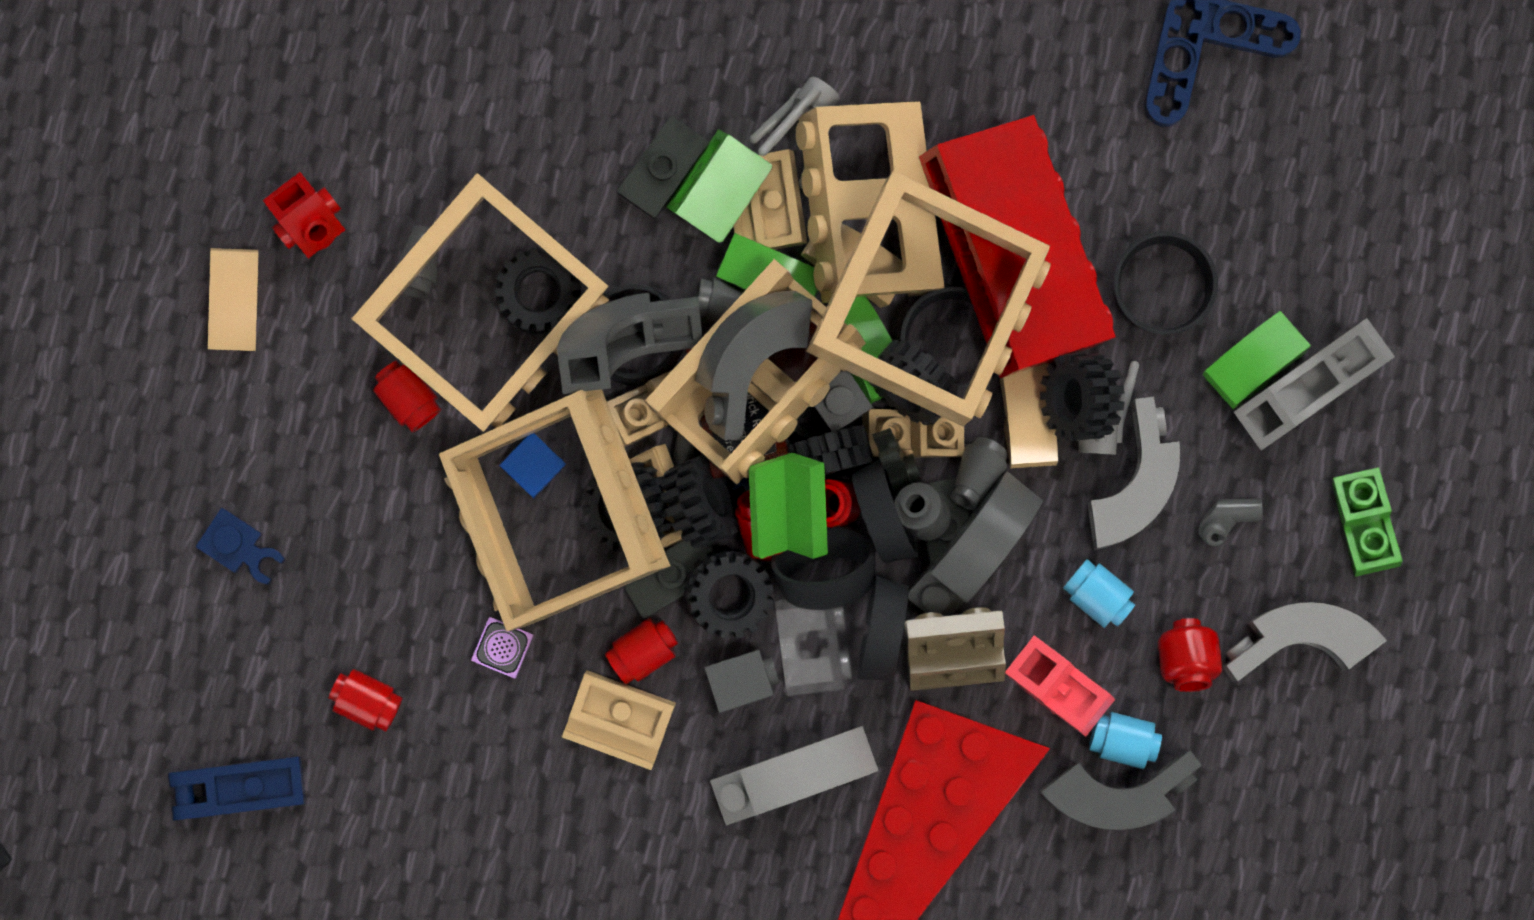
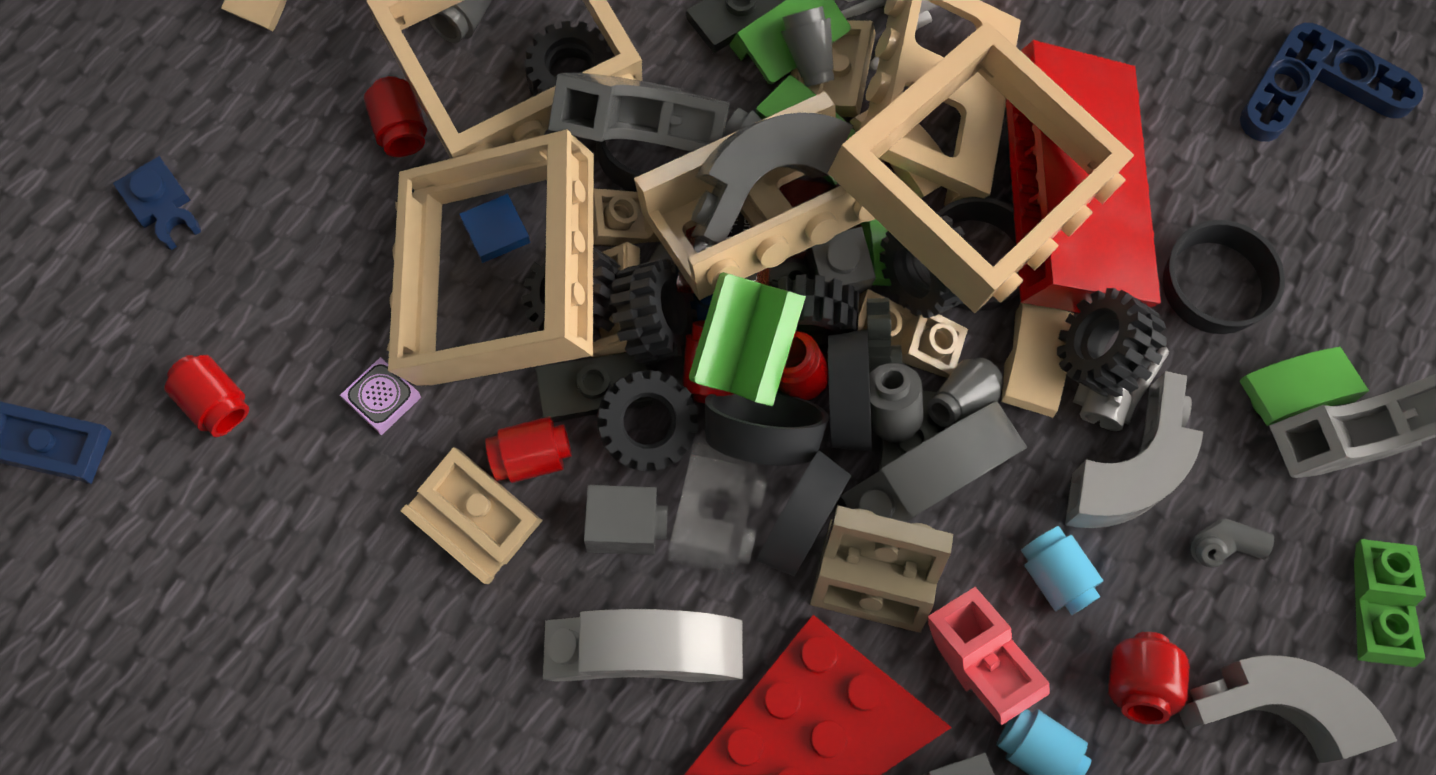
camera: 15 degrees right, 15 degrees down
none -> dark grey cone [781,6,835,87]

